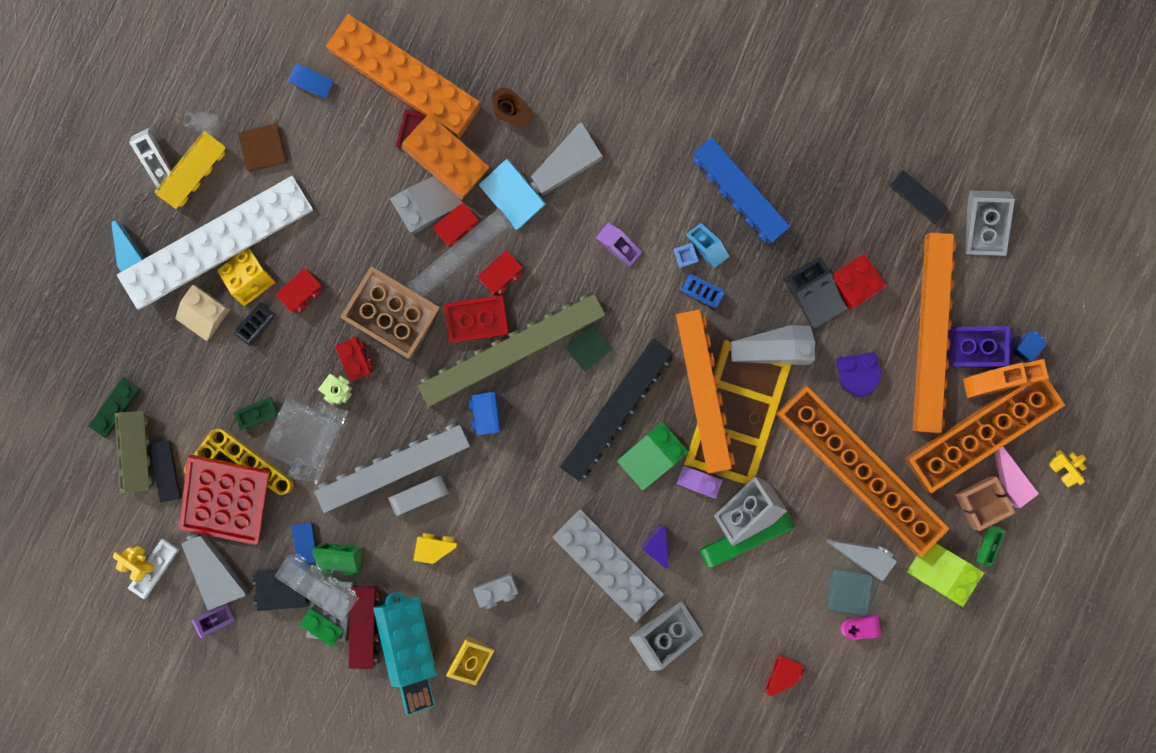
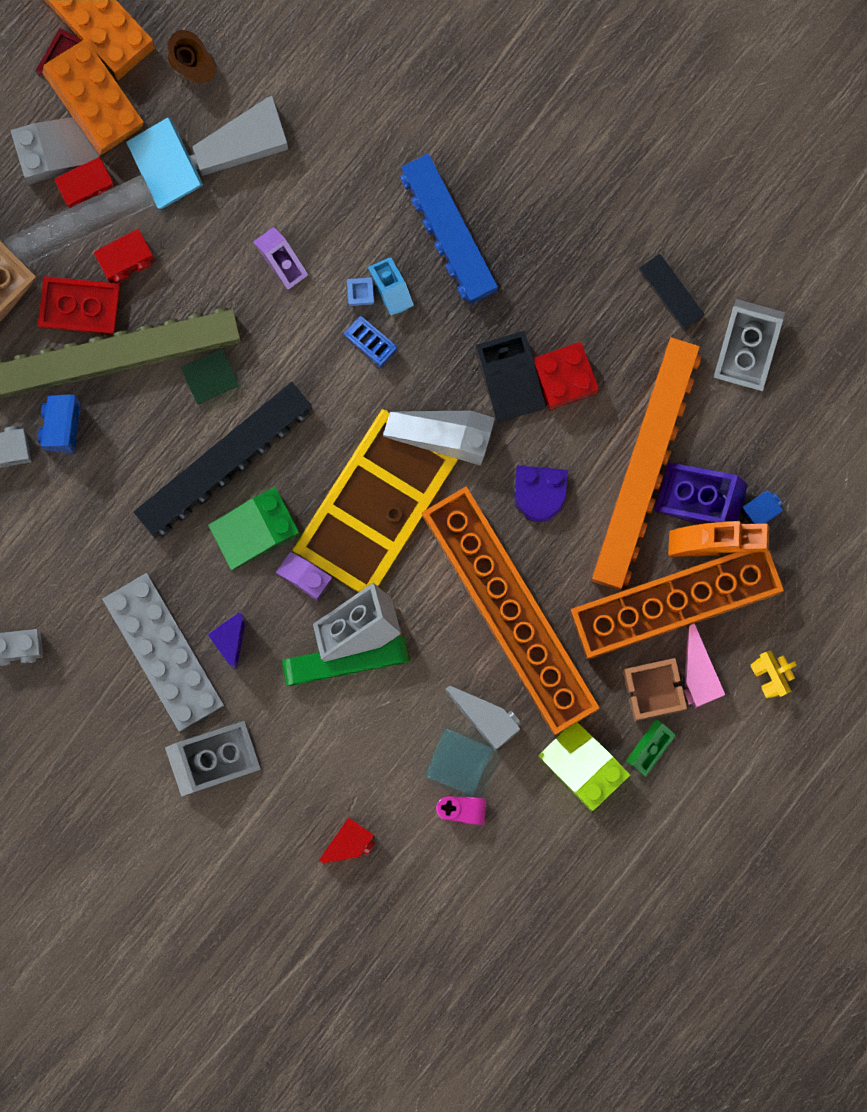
camera: 15 degrees right, 5 degrees down
orange brick [676,309,735,474] -> none

